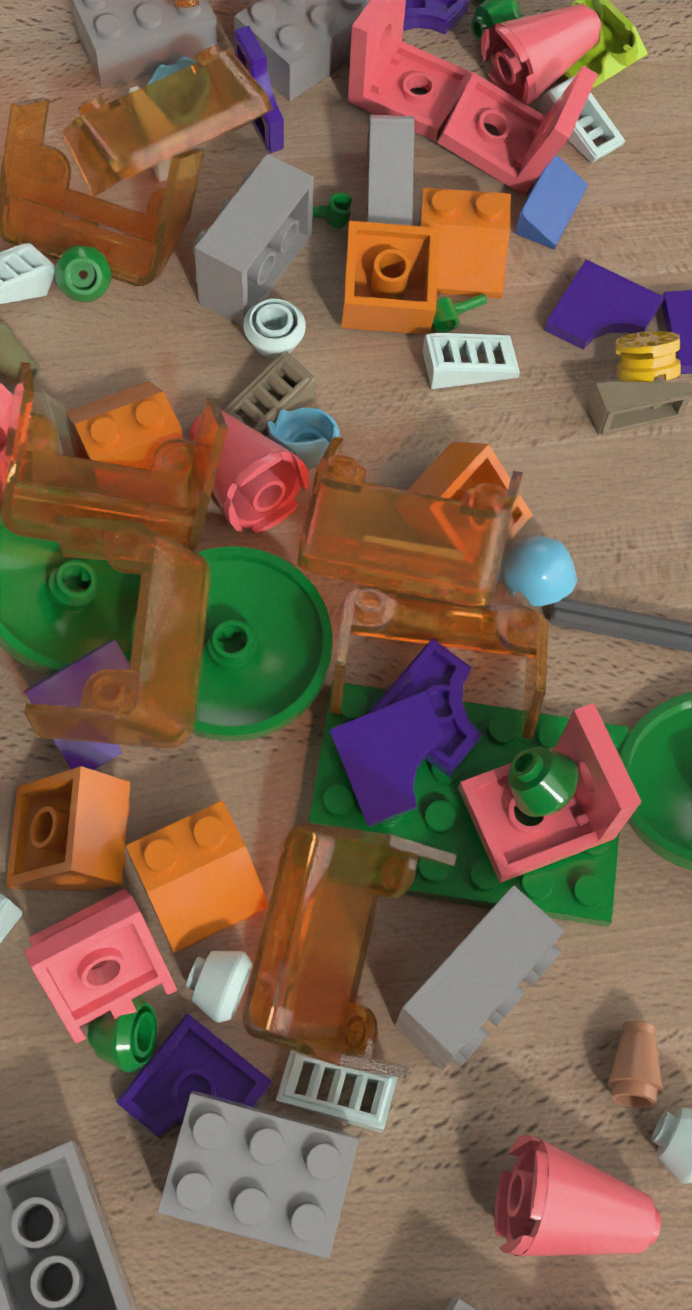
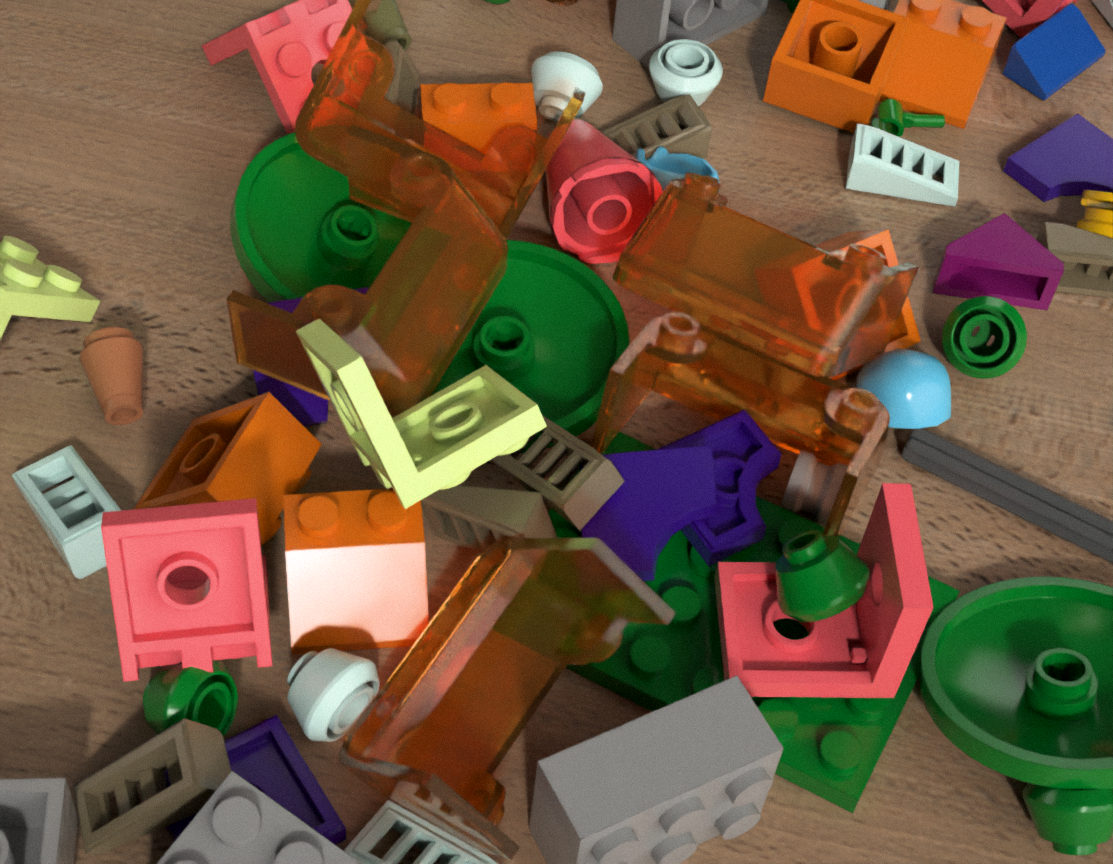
camera: 20 degrees right, 15 degrees down
none -> dark tan slope [73,718,231,856]
none -> yellowish green bracket [296,318,547,509]
none -> dark tan slope [421,485,558,573]
none -> dark tan slope [491,415,625,531]
none -> light aqua cone [531,51,603,123]
none -> light grey wheel [781,449,851,527]
none -> magenta slope [933,213,1064,311]
none -> green cone [942,296,1027,379]

